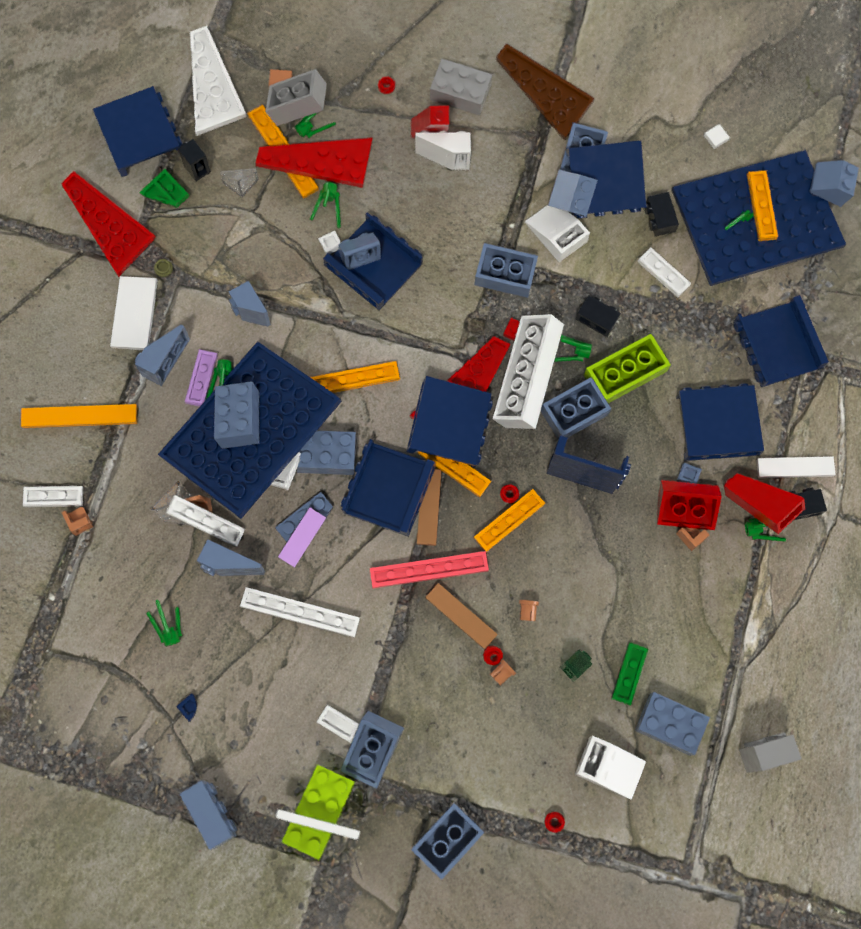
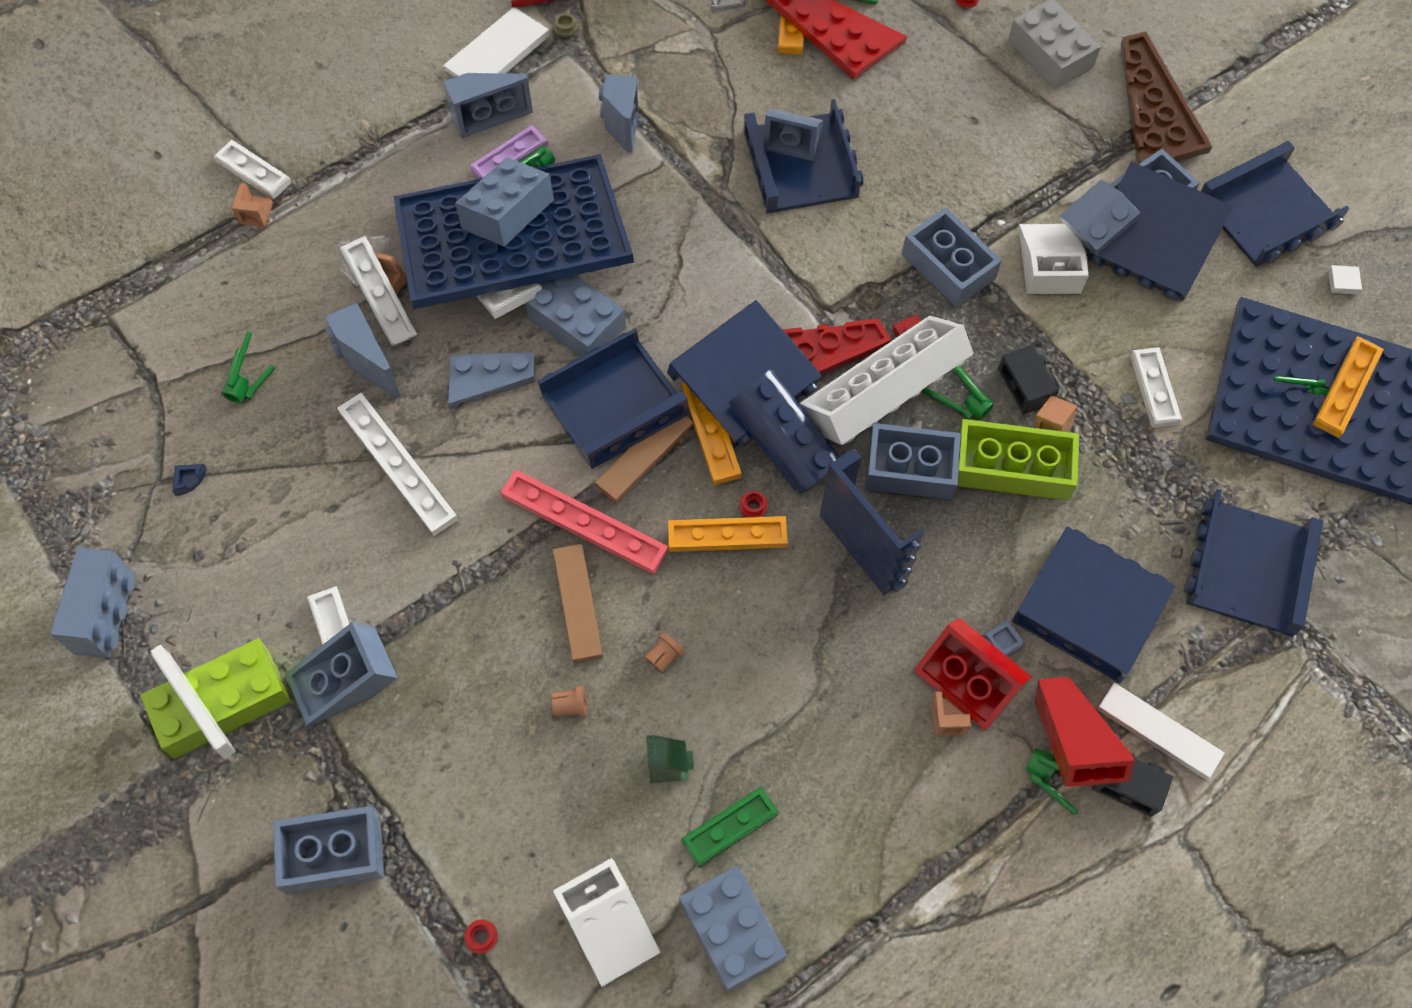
camera: 40 degrees right, 10 degrees down
light orange tile [21,404,137,428] -> none
lavender tile [278,508,326,568] -> none
green plant [310,182,341,228] -> none
light orange tile [310,361,400,393] -> none
white tile [318,230,341,255] -> none
red slope [411,106,449,138] -> none
white slope [415,131,471,170] -> none
red plate [483,646,503,665] -> none
black brick [644,192,679,237] -> none
none -> dark blue container [729,369,841,494]
none -> nougat panel [1034,396,1077,432]
none -> dark blue panel [1200,141,1350,267]

